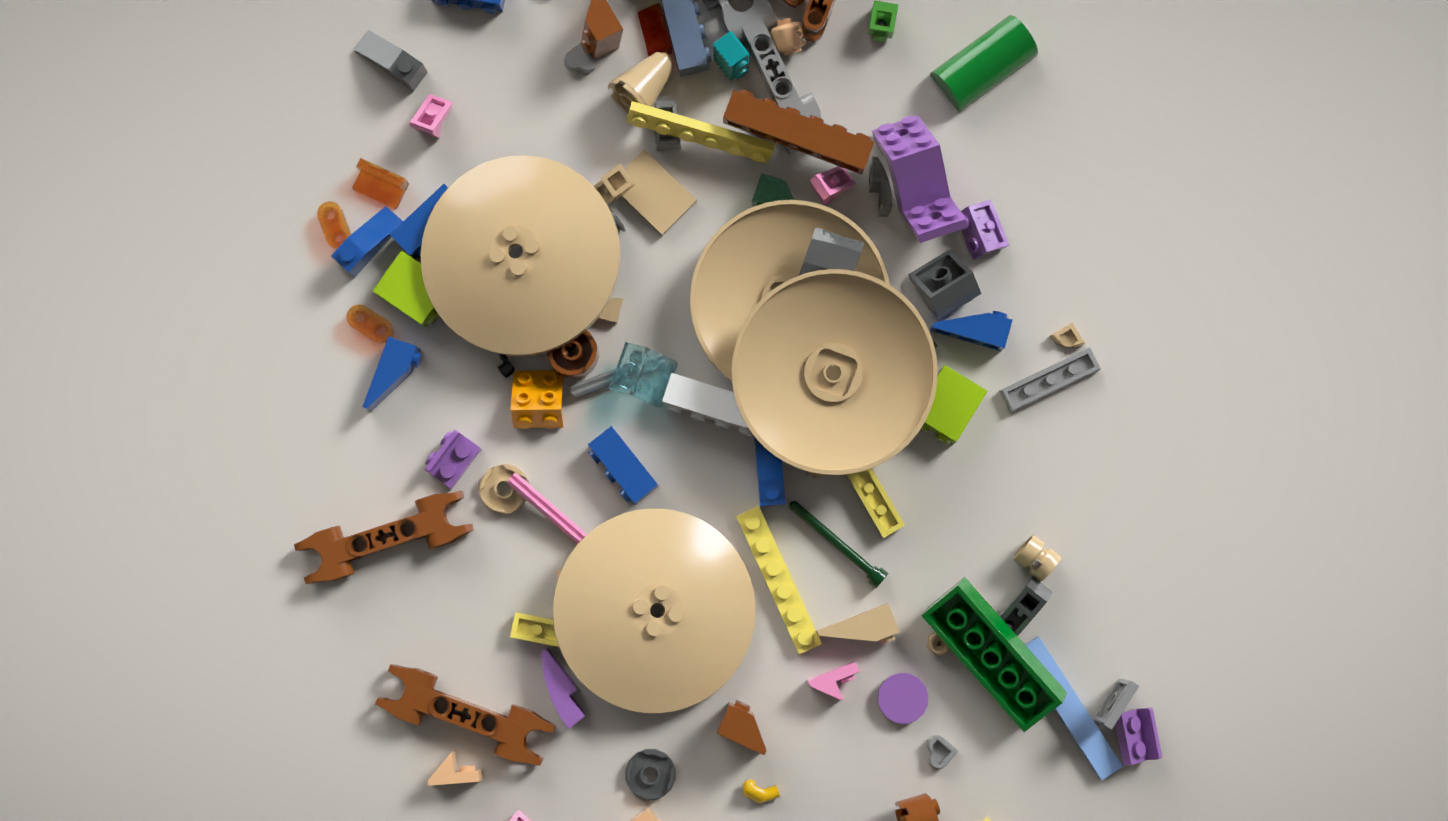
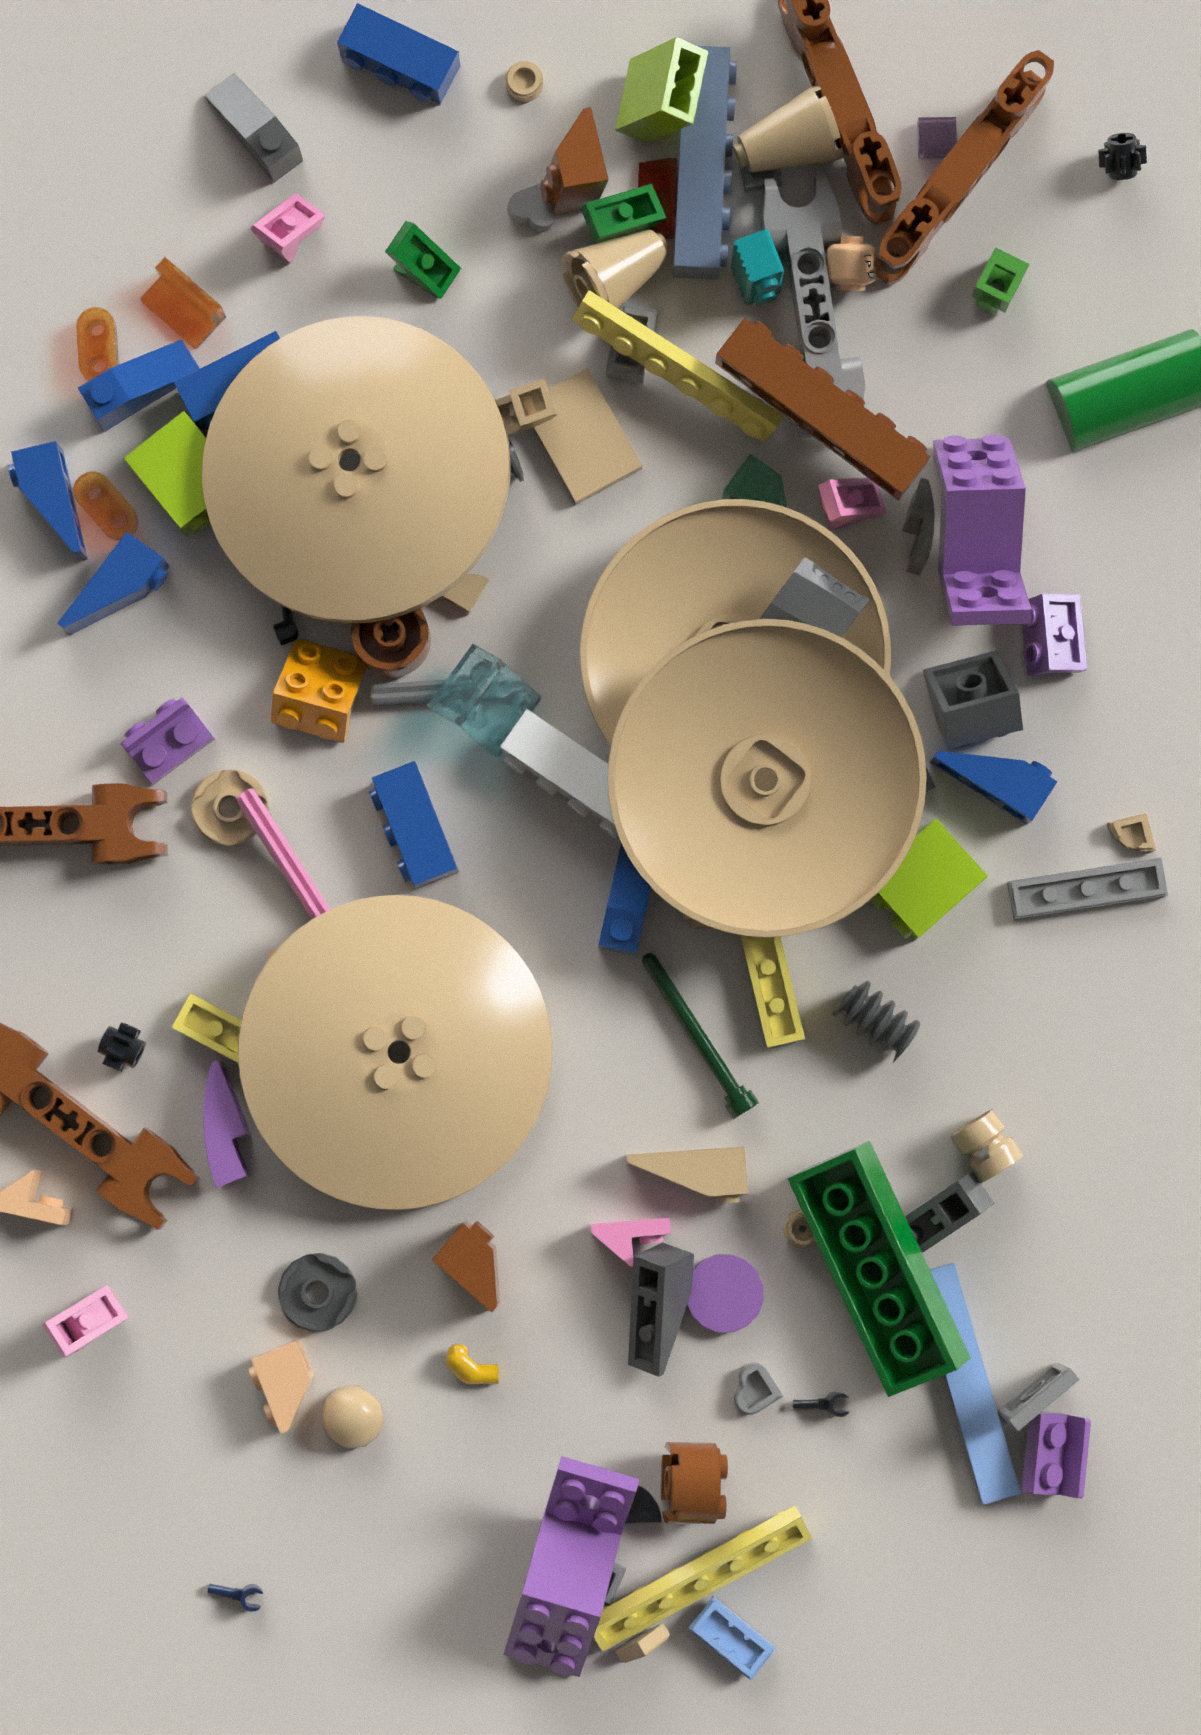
camera: 15 degrees right, 0 degrees up
light yellow plate [736,506,822,654] -> none
none -> blue slope [8,441,88,561]
none -> black gear [97,1022,146,1072]
none -> green slope [385,221,462,299]
none -> green slope [581,184,667,244]
none -> dark grey slope [628,1243,694,1377]
none -> black hand [793,1391,849,1417]
none -> dark grey piece [831,981,920,1063]

